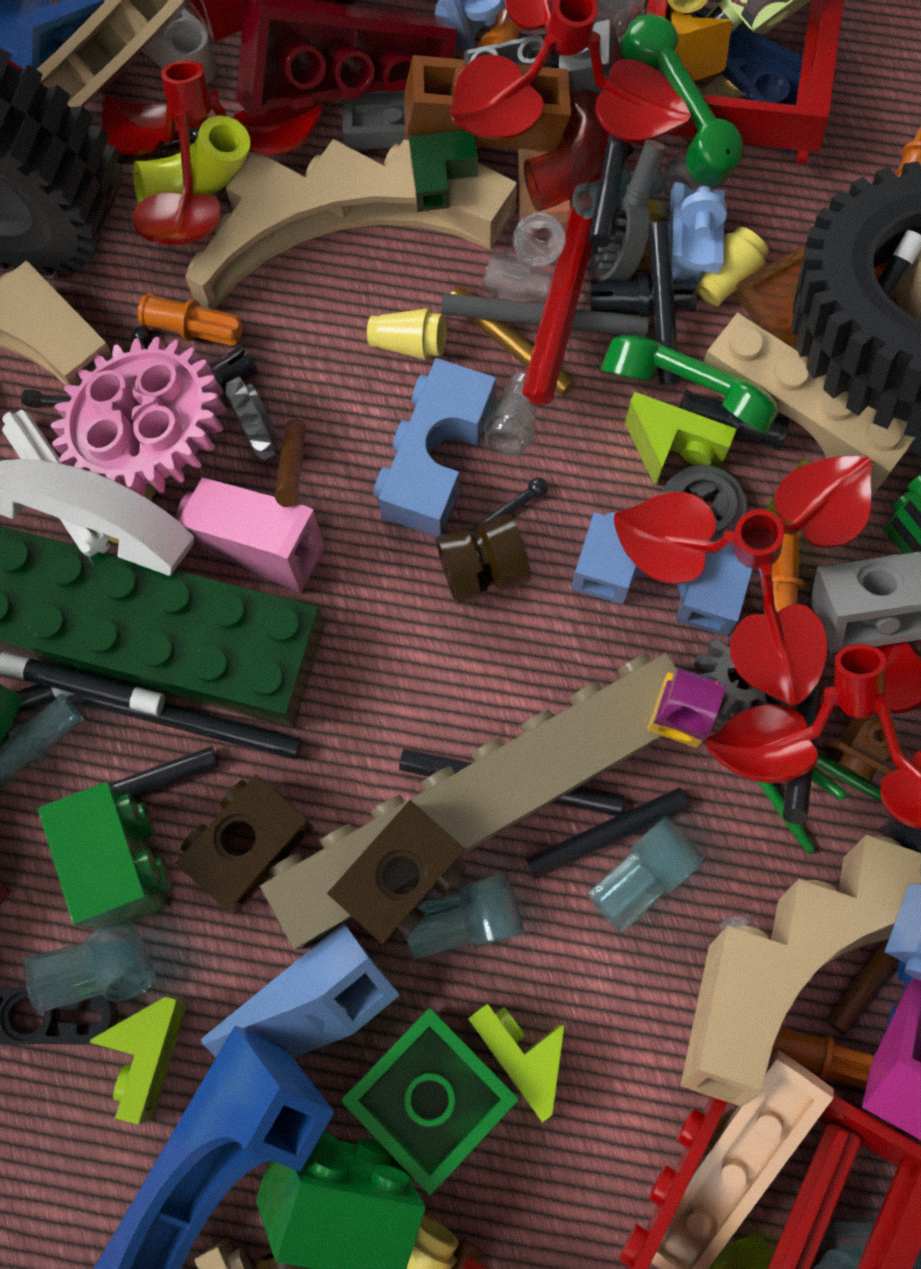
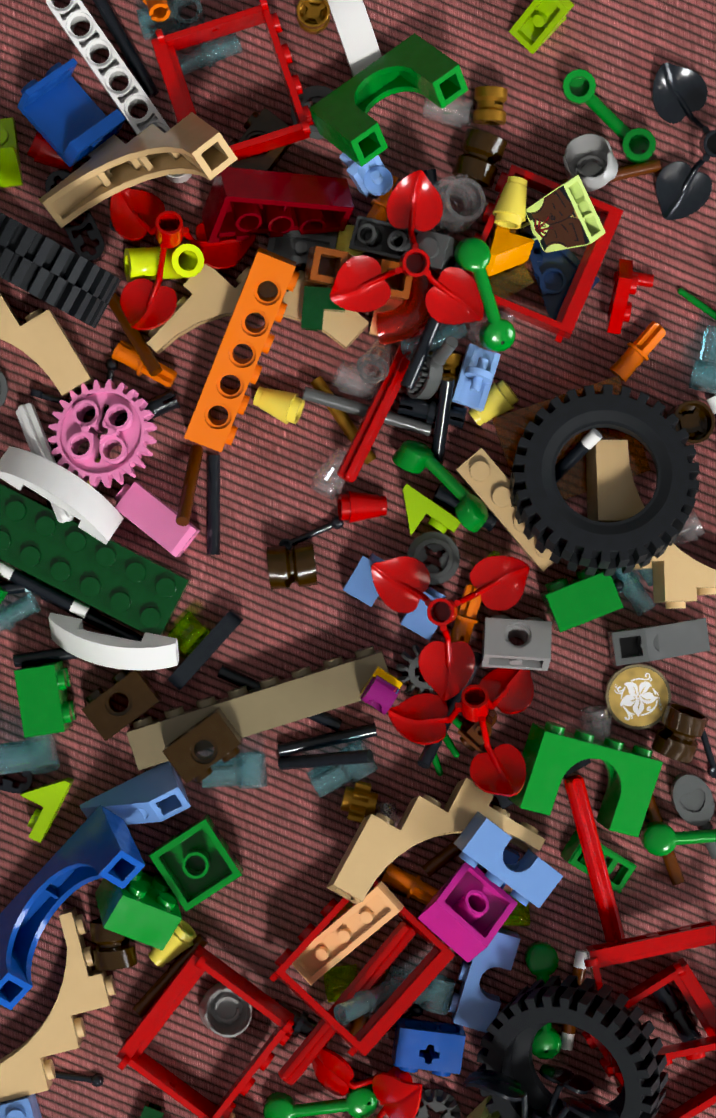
camera: 10 degrees right, 15 degrees up
dark grey gear [225,376,279,460] -> none
medium blue arch [373,358,496,537] -> none
lime slope [468,1004,564,1123] -> none
none -> white slope [48,613,179,671]
none -> reddish brown bar [108,291,162,376]
none -> black beam [167,608,244,691]
none -> clear neon green slope [167,612,210,655]
none -> orange brick [184,247,300,452]
none -> black bar [207,455,220,555]
none -> black bar [278,749,373,770]
none -> red cone [337,490,387,524]
none -> pearl gold gear [340,780,378,823]
none -> red plate [607,259,654,334]

